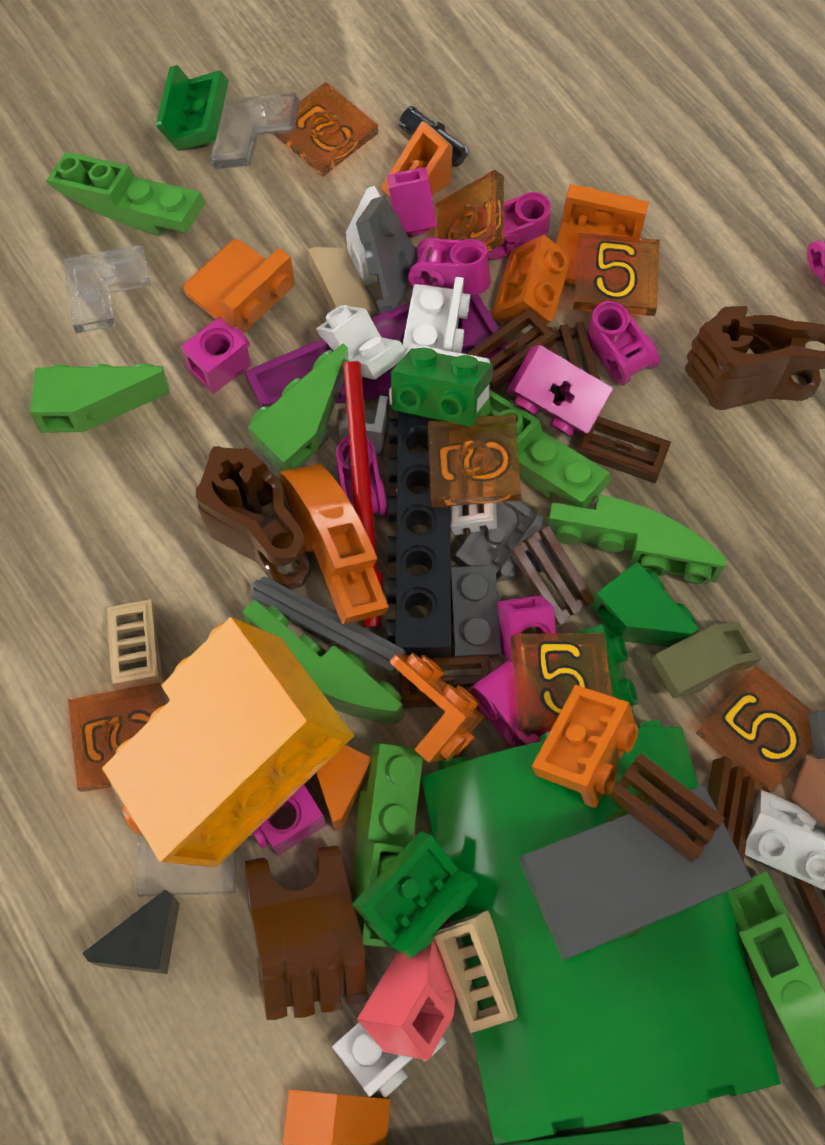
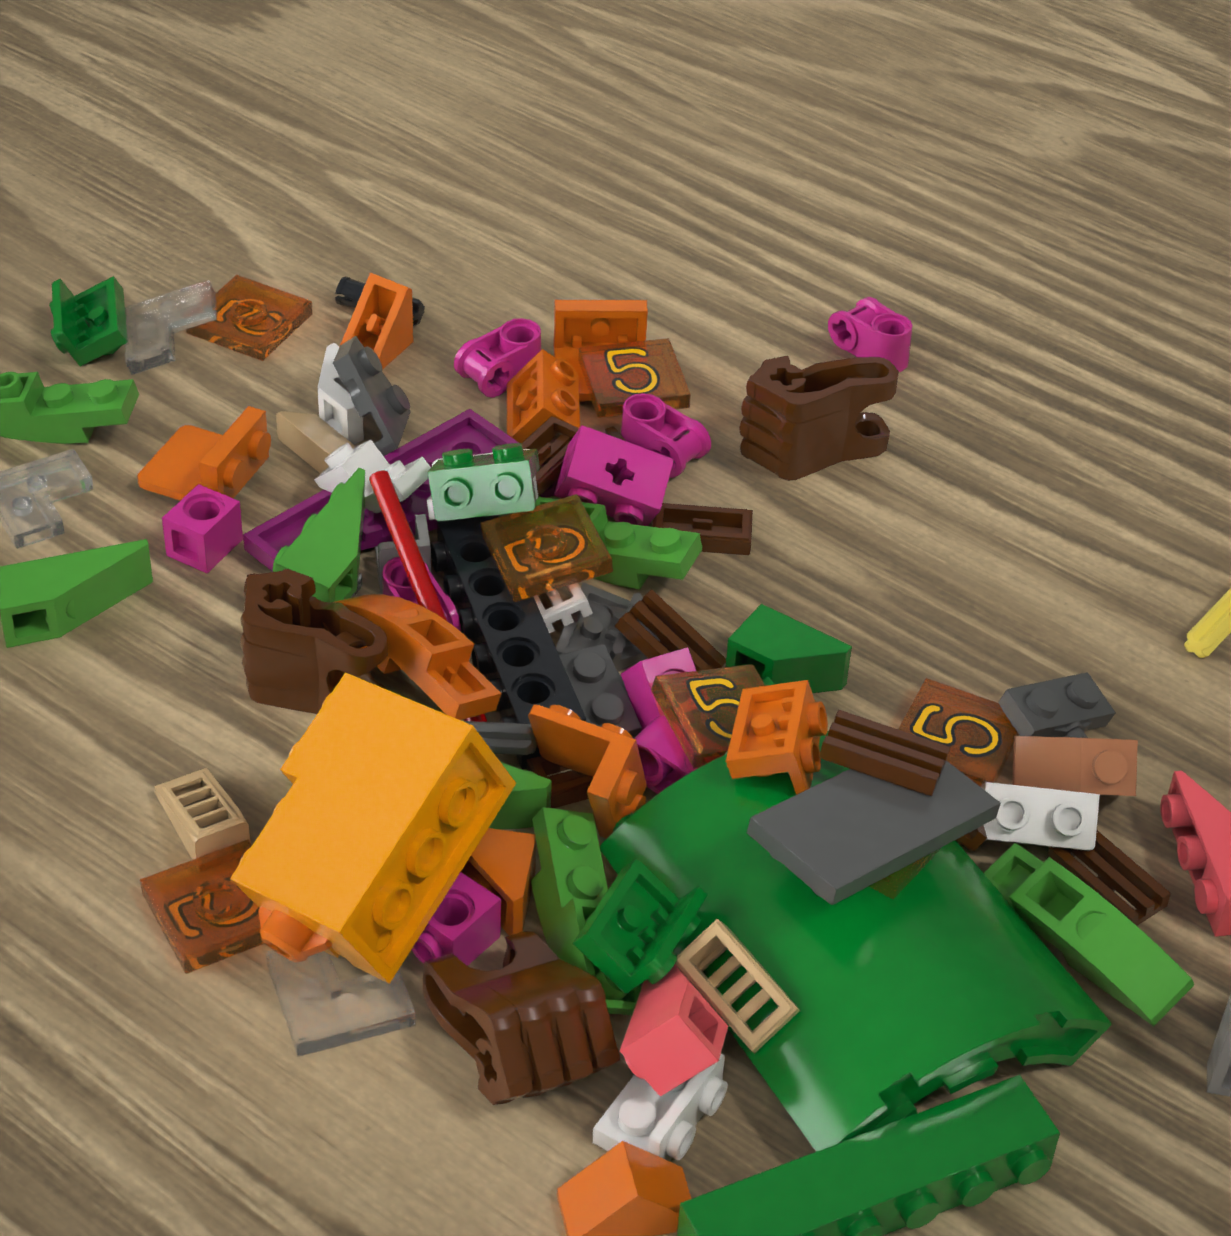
camera: 20 degrees left, 25 degrees down
pearl dark grey slope [82,889,180,974] -> none
dark pink brick [387,167,437,236] -> none
white bracket [403,277,470,353] -> none
dark pink piece [408,237,491,296] -> none
clear orange tile [435,169,504,252] -> none
bright green slope [547,494,726,584] -> none
olive slope [650,621,762,698] -> none

